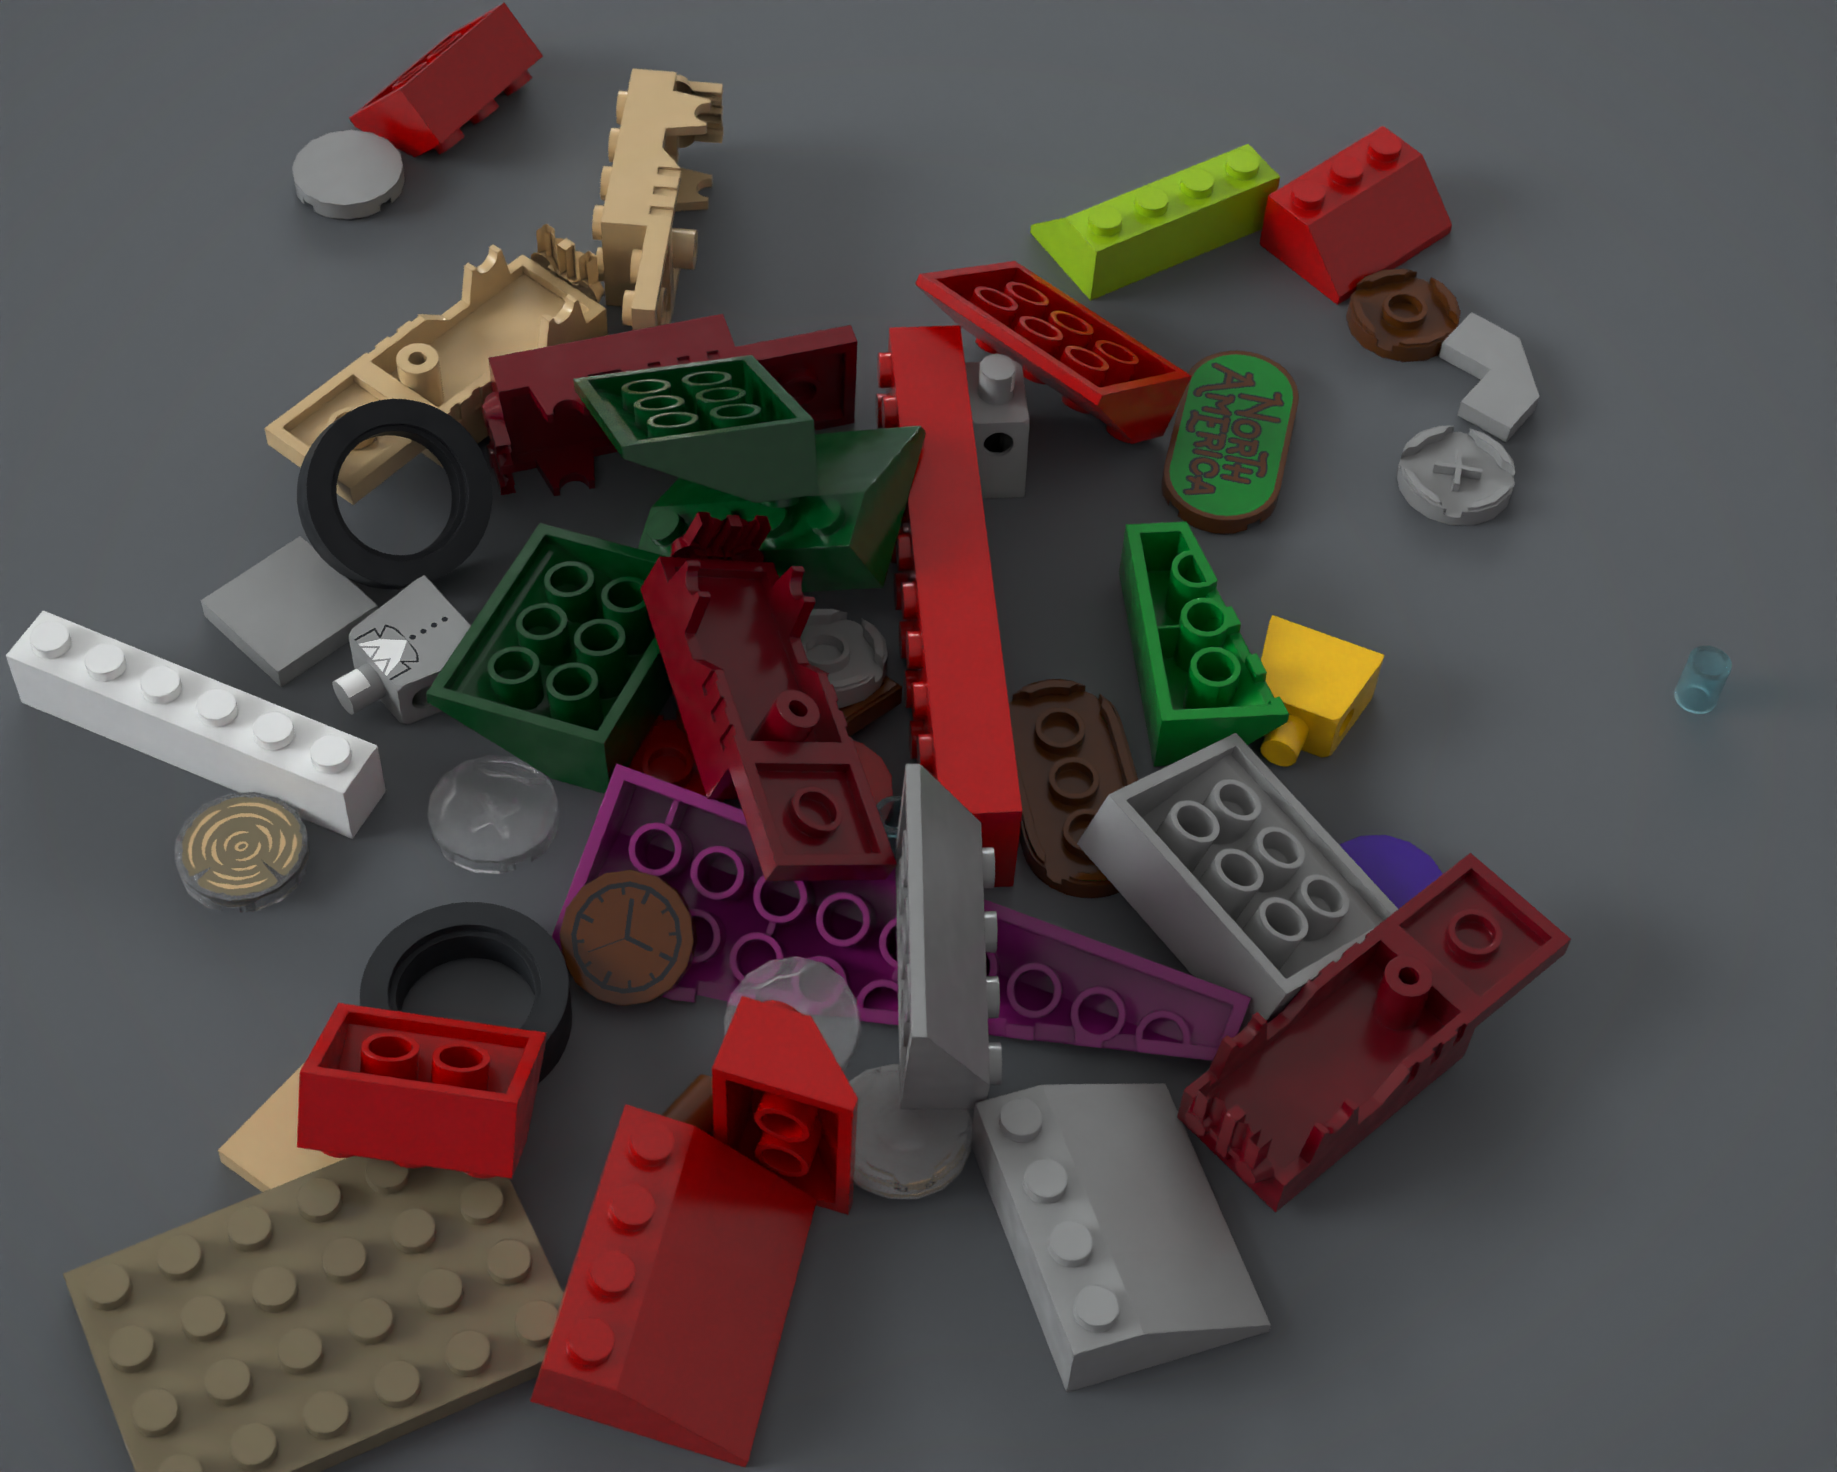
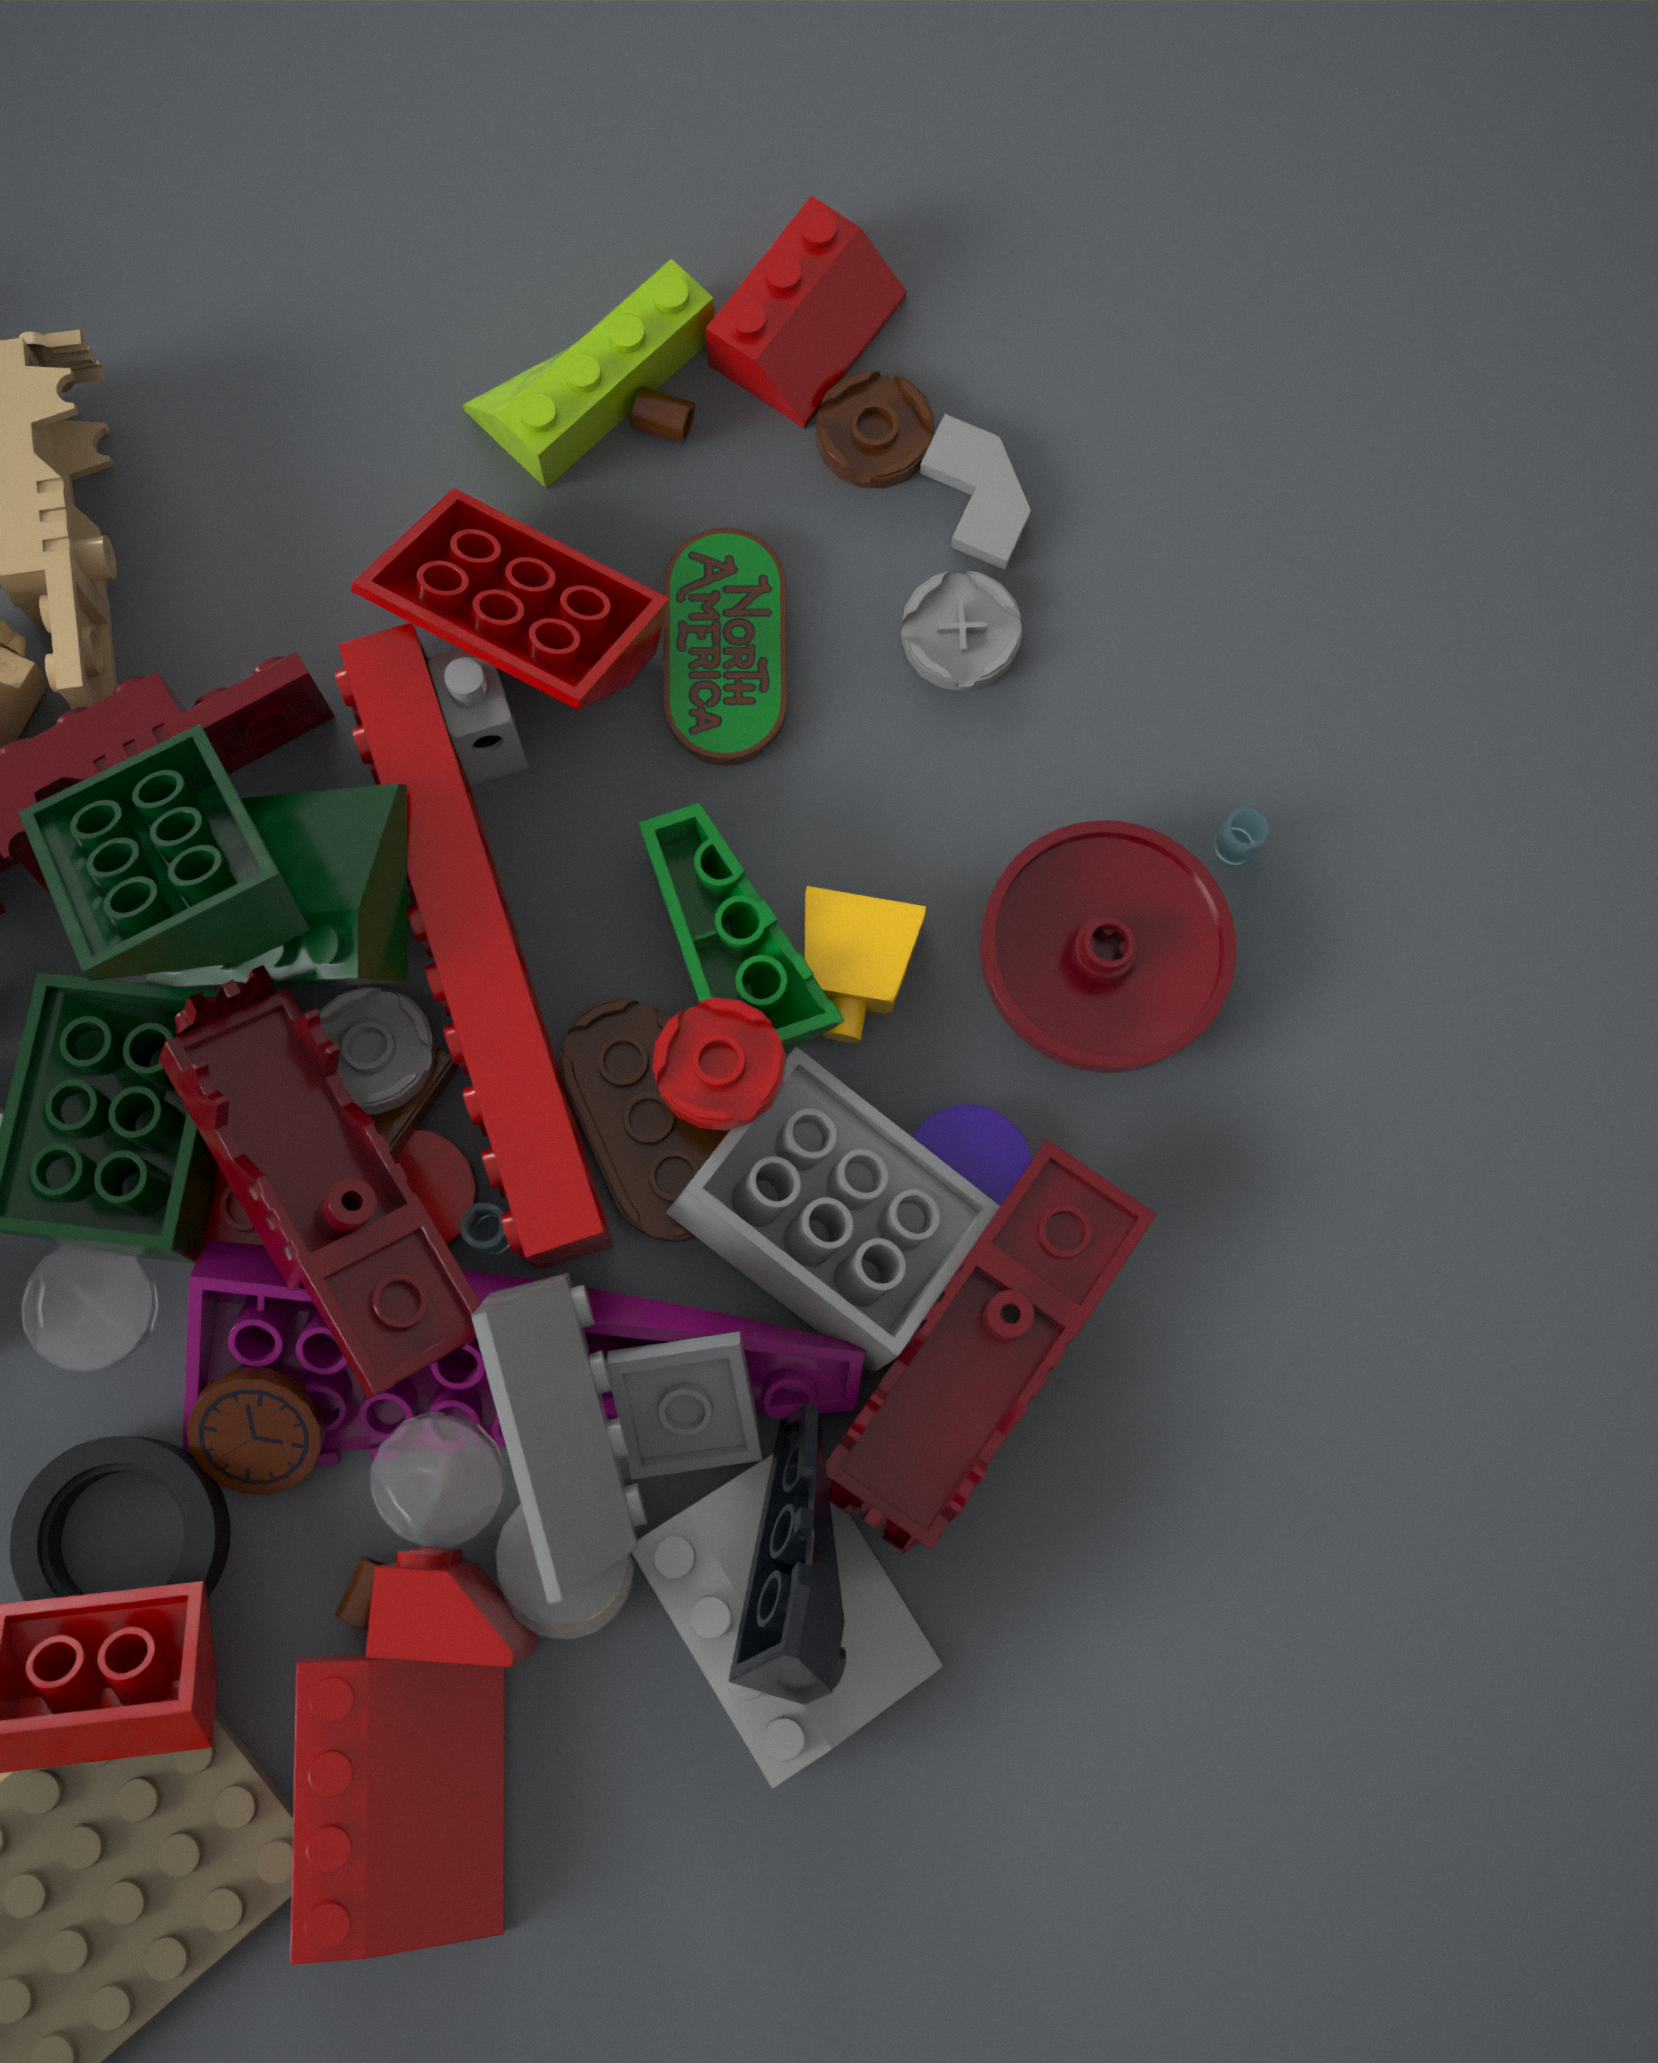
camera: 15 degrees left, 25 degrees up
none -> light grey tile [606,1331,763,1480]
none -> reddish brown hinge [630,387,695,444]
none -> red tile [652,998,786,1131]
none -> black wedge [728,1403,846,1705]
none -> dark red dish [979,820,1236,1073]

